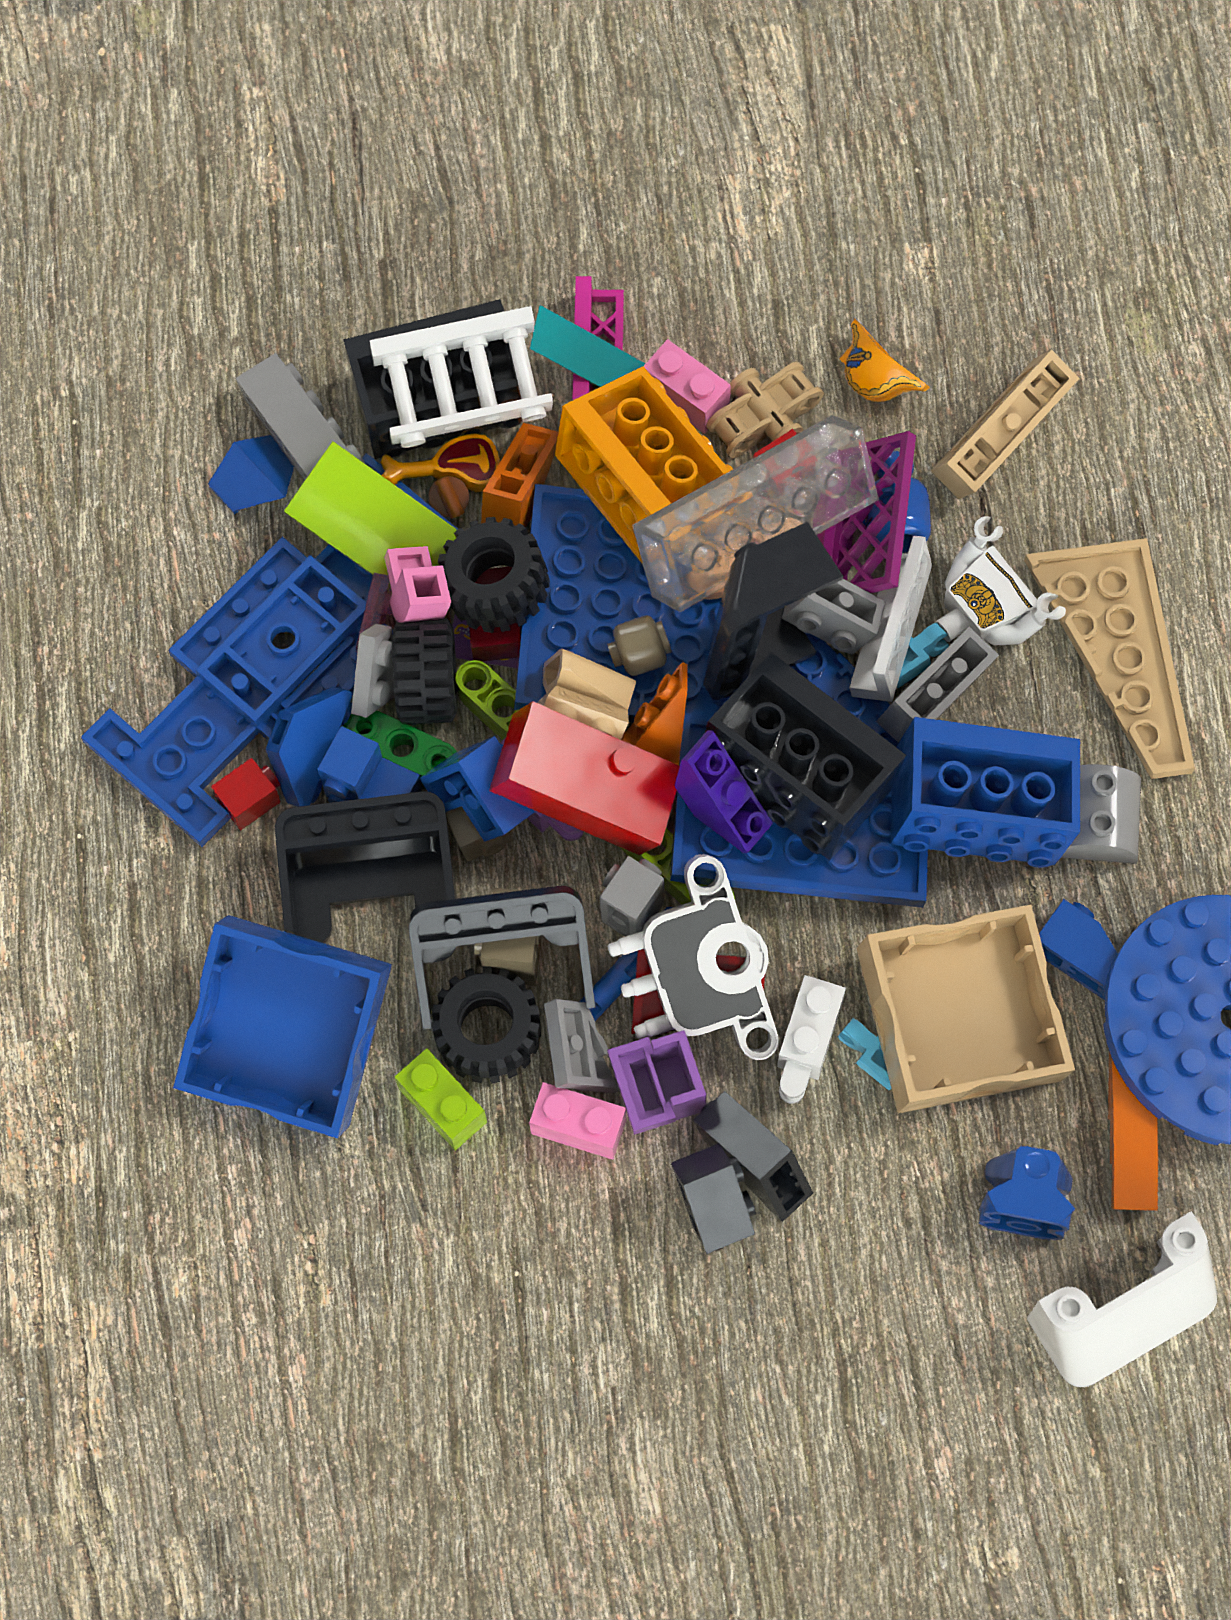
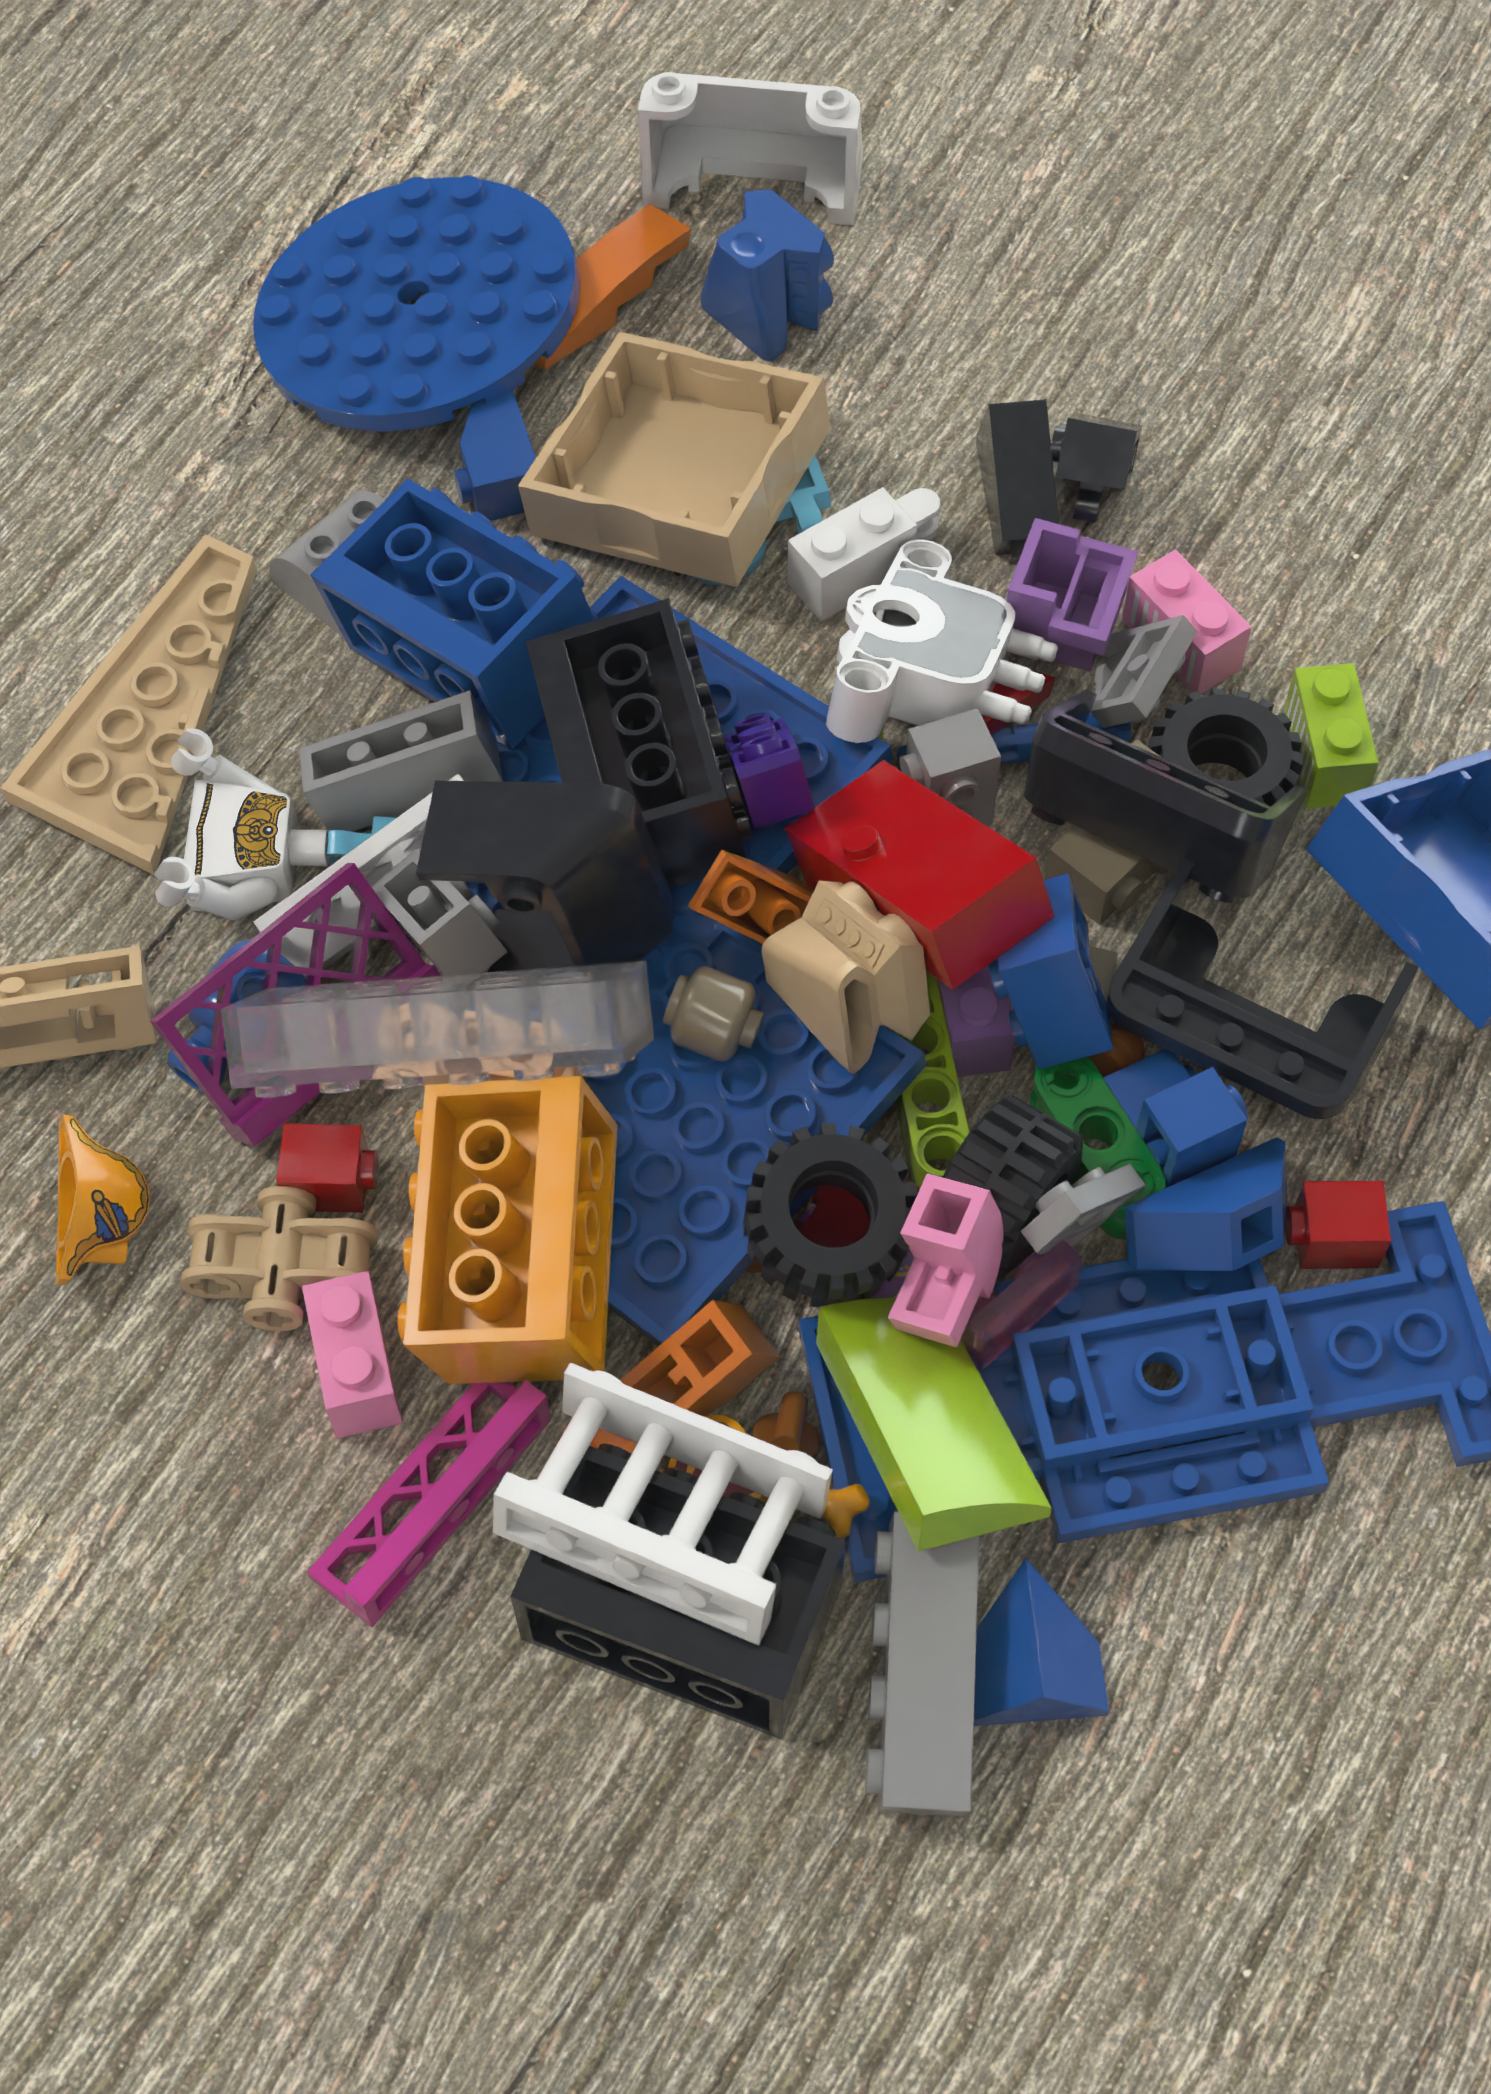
camera: 145 degrees left, 10 degrees down
teal sticker [529,305,646,387] -> none

